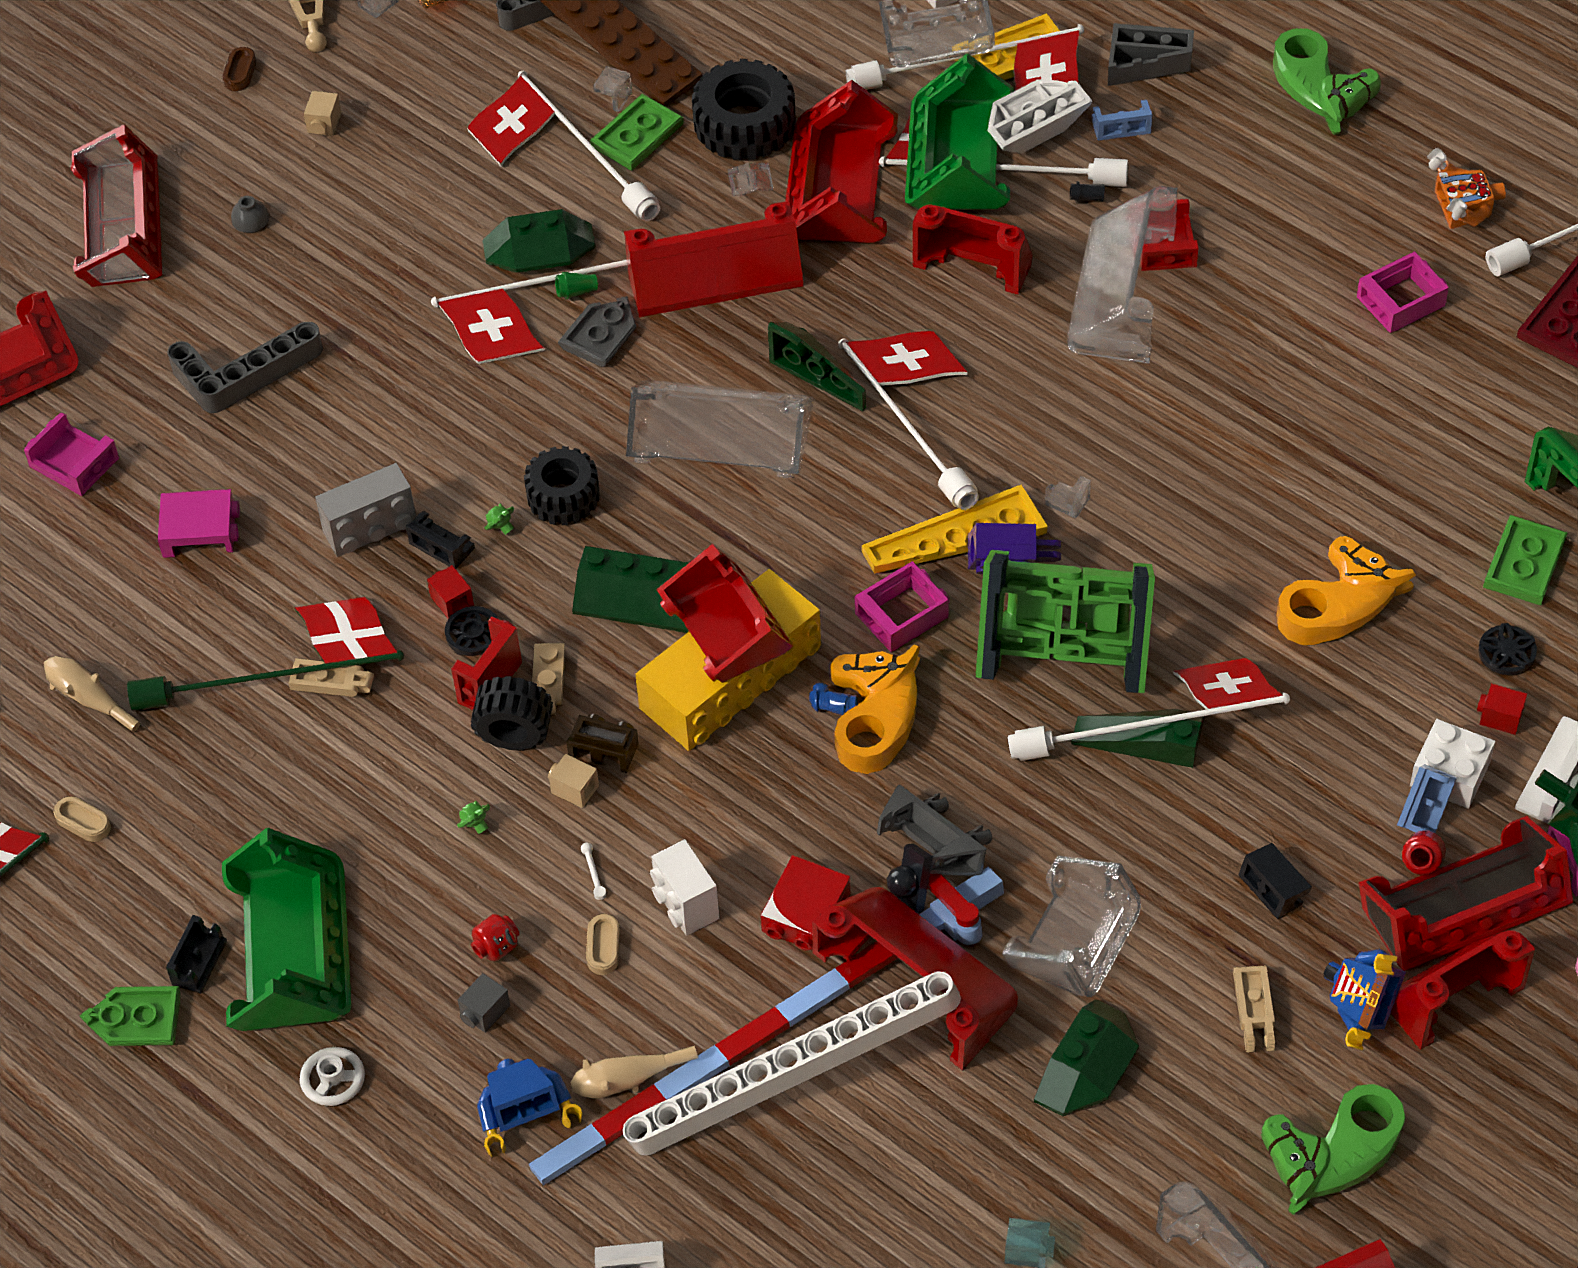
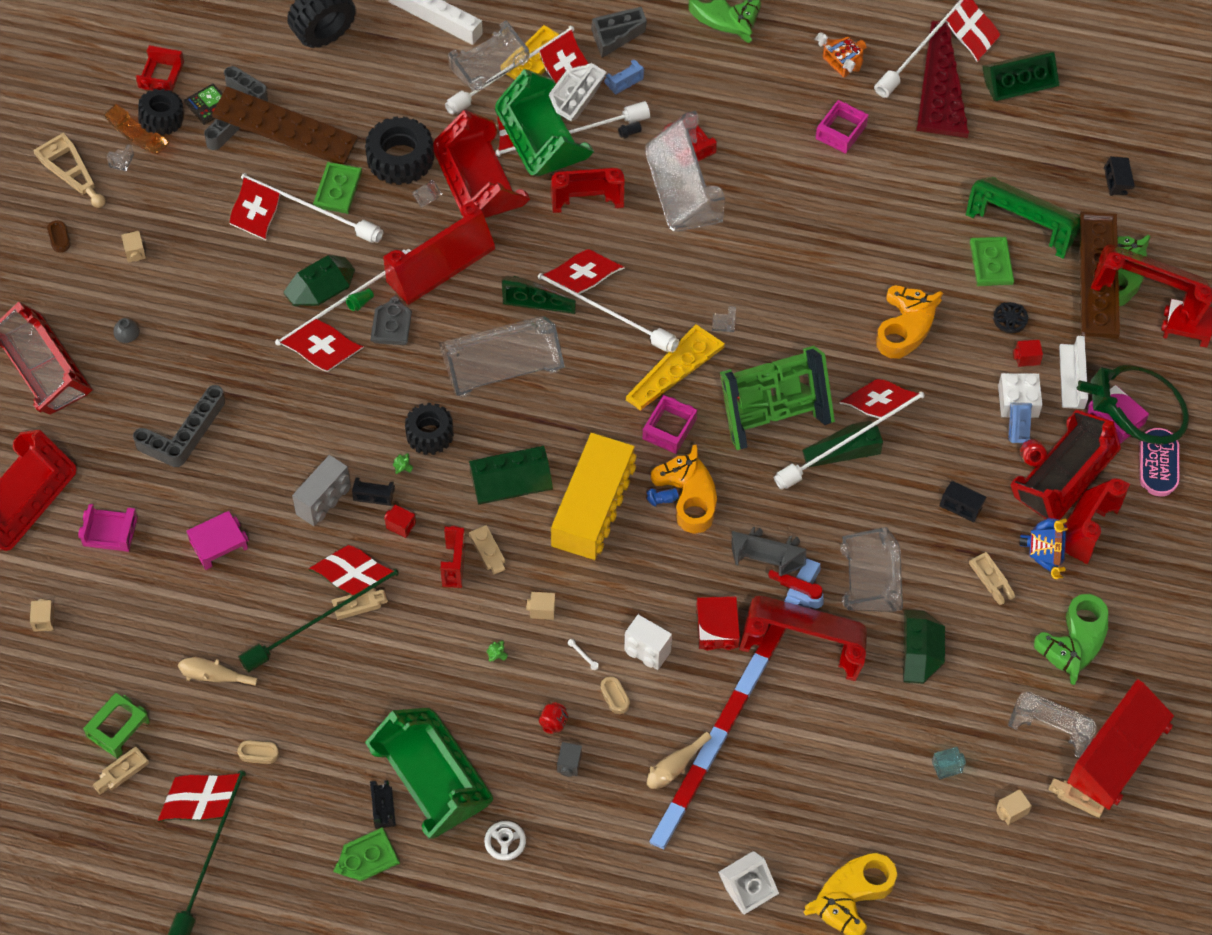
camera: 30 degrees left, 5 degrees up
black wheel [445,606,499,656] -> none
black tyre [471,676,553,751] -> none
blue torso [477,1059,582,1157] -> none
dark brown window [566,714,639,773] -> none
clear panel [593,66,632,112] -> none
white beam [623,972,961,1156] -> none
red windscreen [656,544,793,683] -> none
black tile [887,843,933,914] -> none
dark purple brick [968,523,1061,575] -> none

